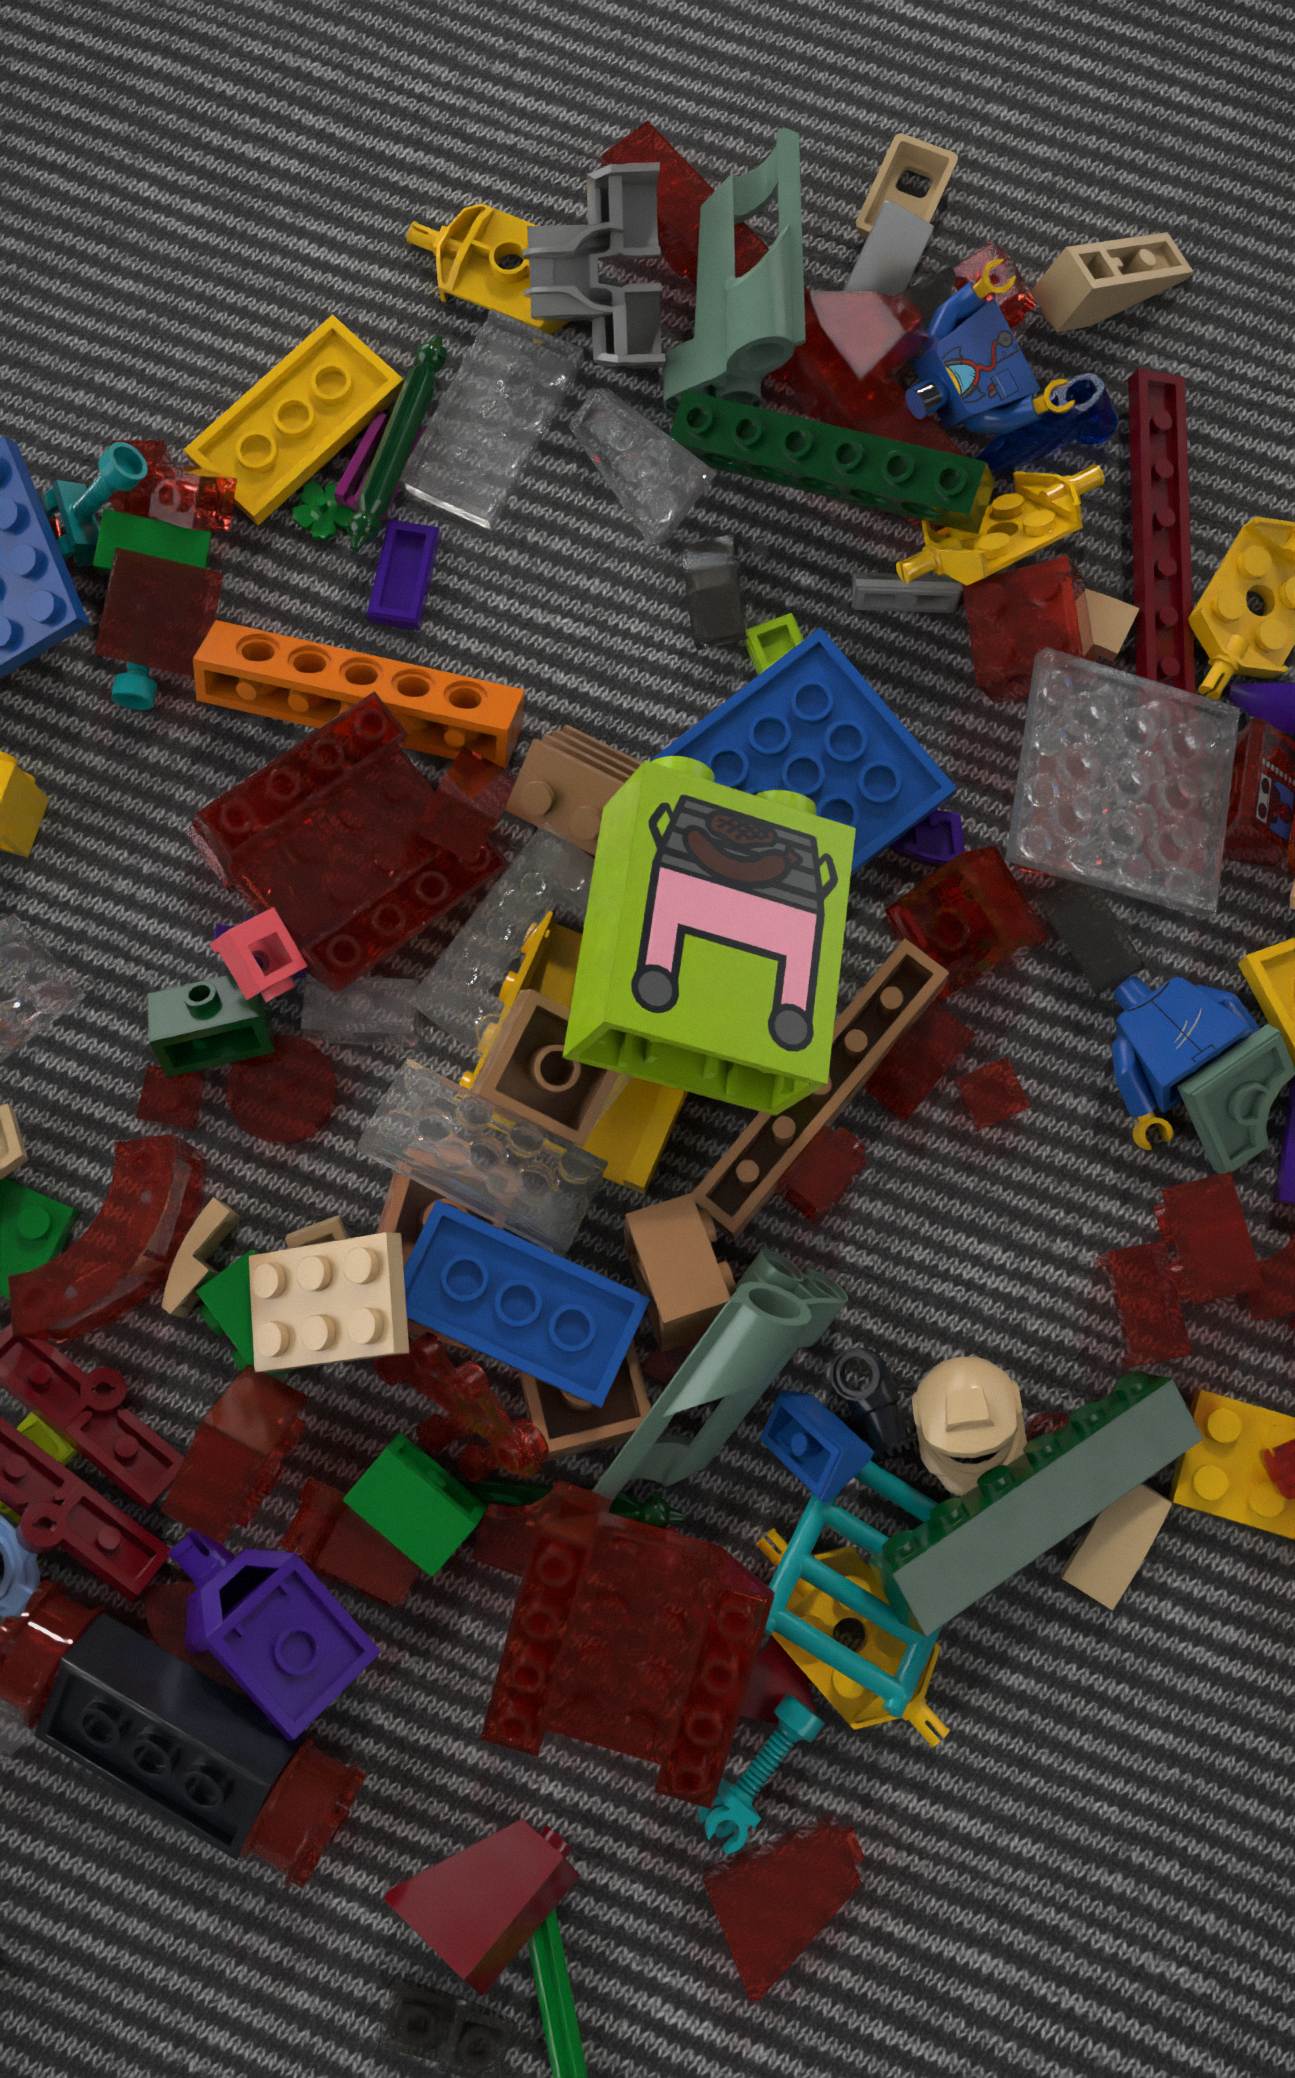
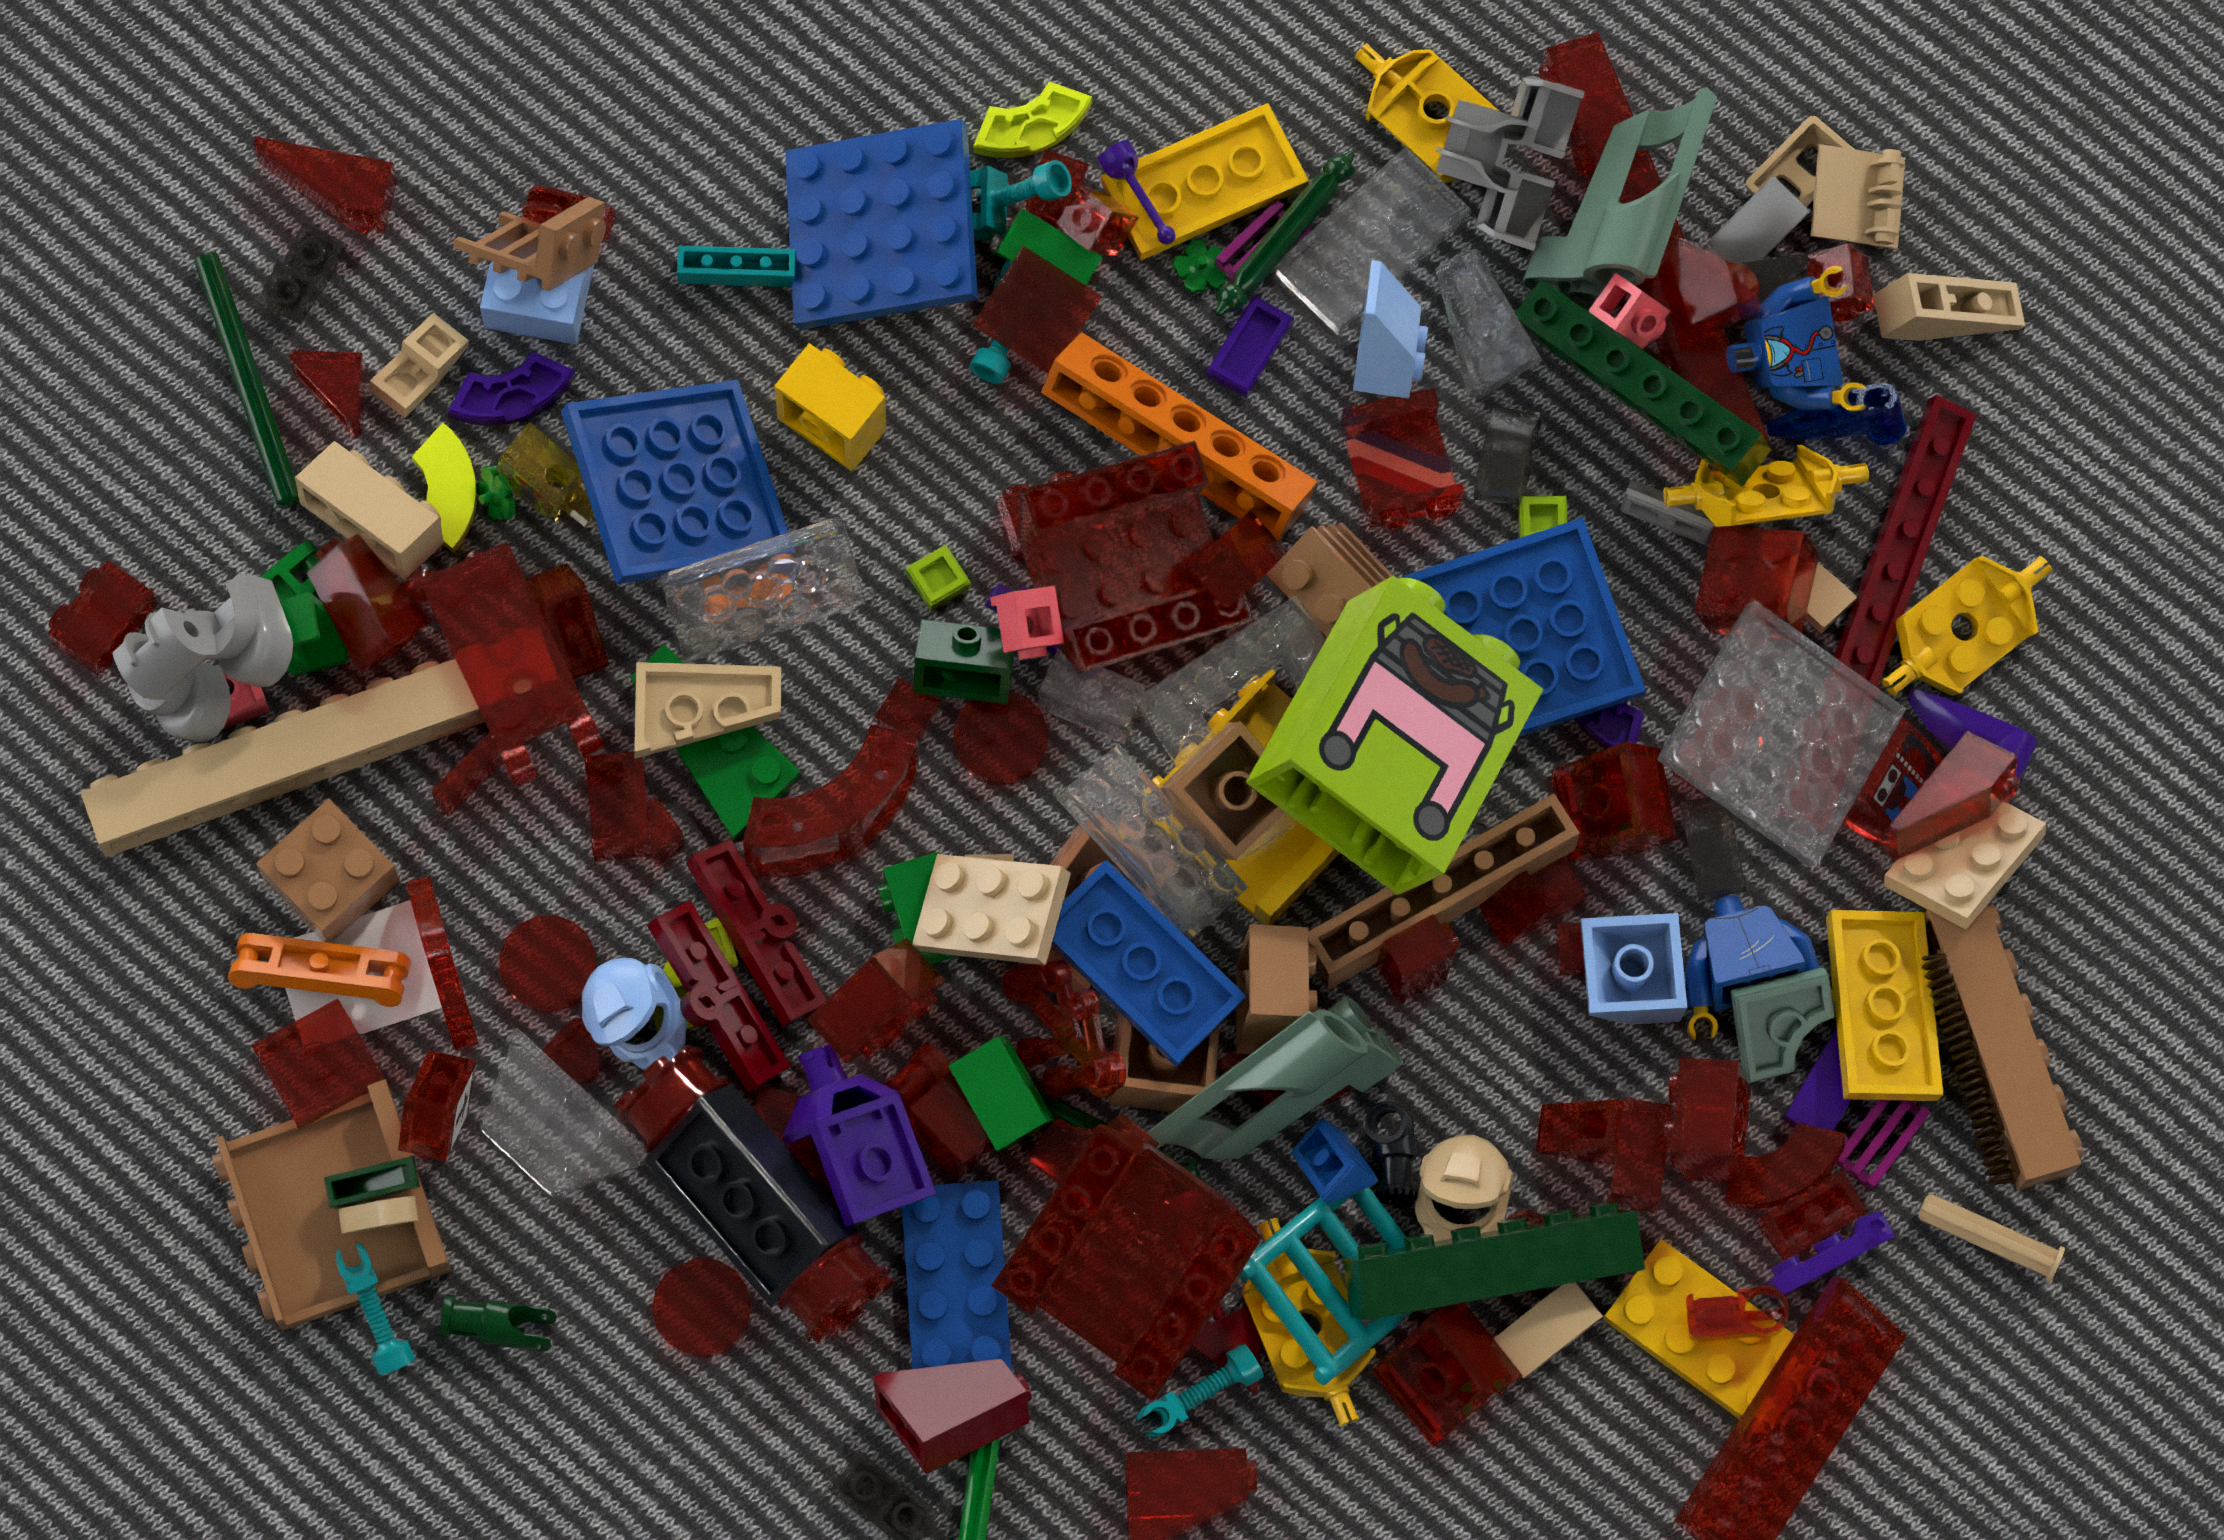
camera: 10 degrees right, 5 degrees down
tan slope [162,1197,242,1318] -> none
none -> clear red tile [652,1258,752,1358]
none -> blue plate [902,1180,1012,1371]
none -> lime tile [906,545,971,611]
none -> neon yellow tile [973,82,1092,158]
none -> dark purple hinge [1097,139,1176,245]
none -> clear red panel [1340,388,1464,530]
none -> light blue slope [1353,260,1428,399]
none -> clear red slope [1372,1302,1523,1448]
none -> clear red slope [1535,1099,1624,1165]
none -> light blue slope [1580,913,1687,1024]
none -> coral brick [1589,273,1670,349]
none -> tan hinge [1811,144,1906,249]

